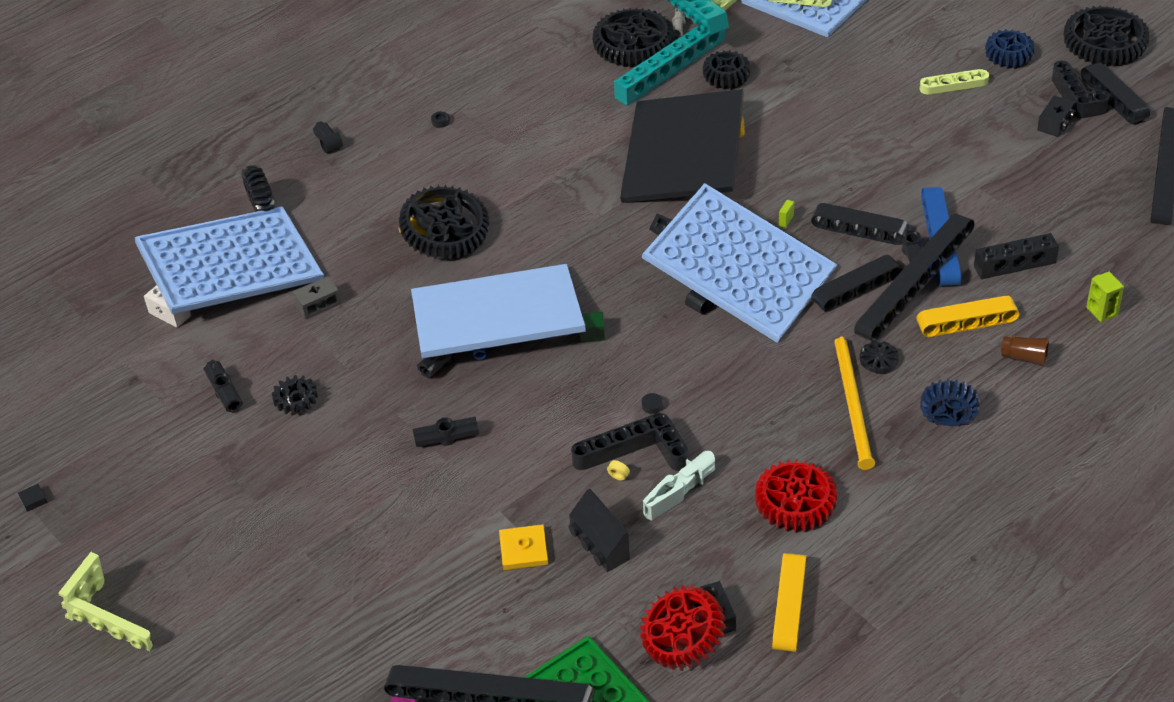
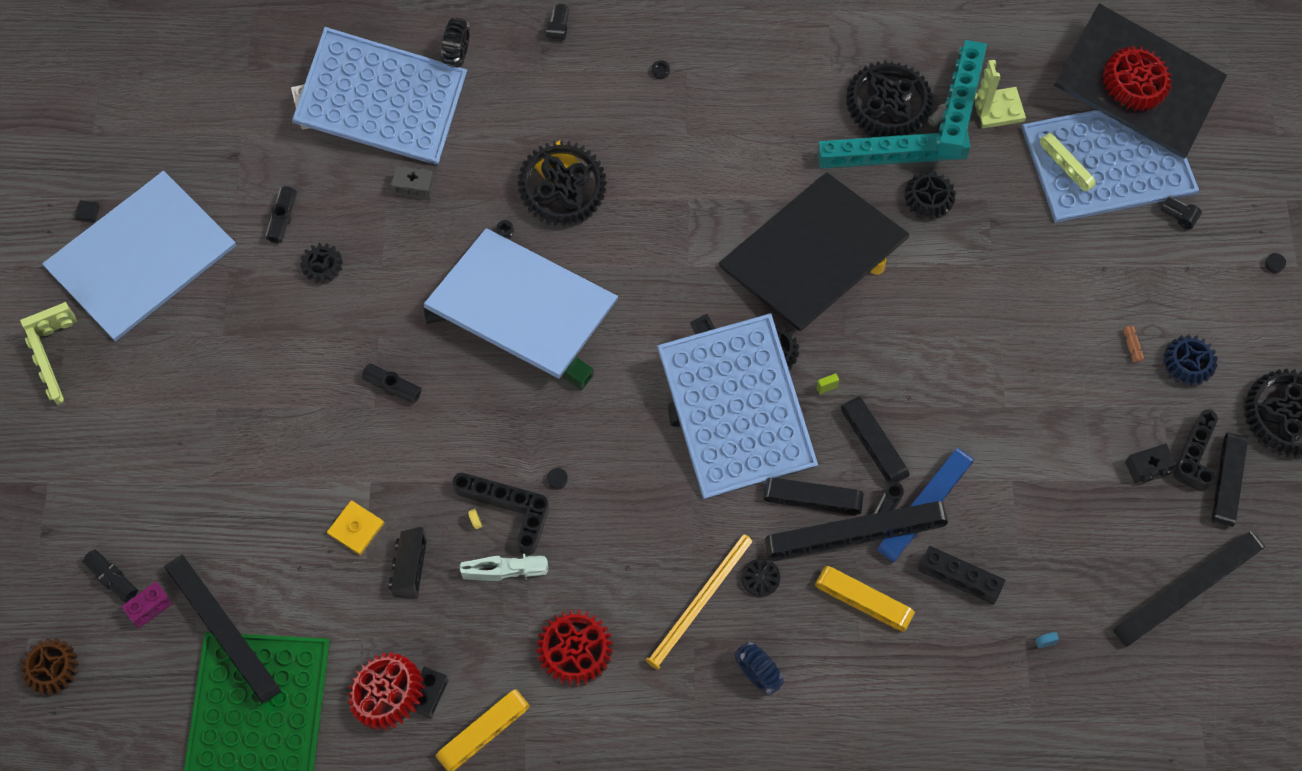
camera: 35 degrees right, 20 degrees up
yellowish green beam [920,69,989,95] -> none
reddish brown plant [1001,336,1049,367] -> none
lime brick [1086,272,1124,323] -> none
none -> light blue tile [42,171,237,342]
none -> black bush [496,220,514,239]
none -> dark azure tile [1035,632,1059,648]
none -> nougat axle [1123,325,1144,363]

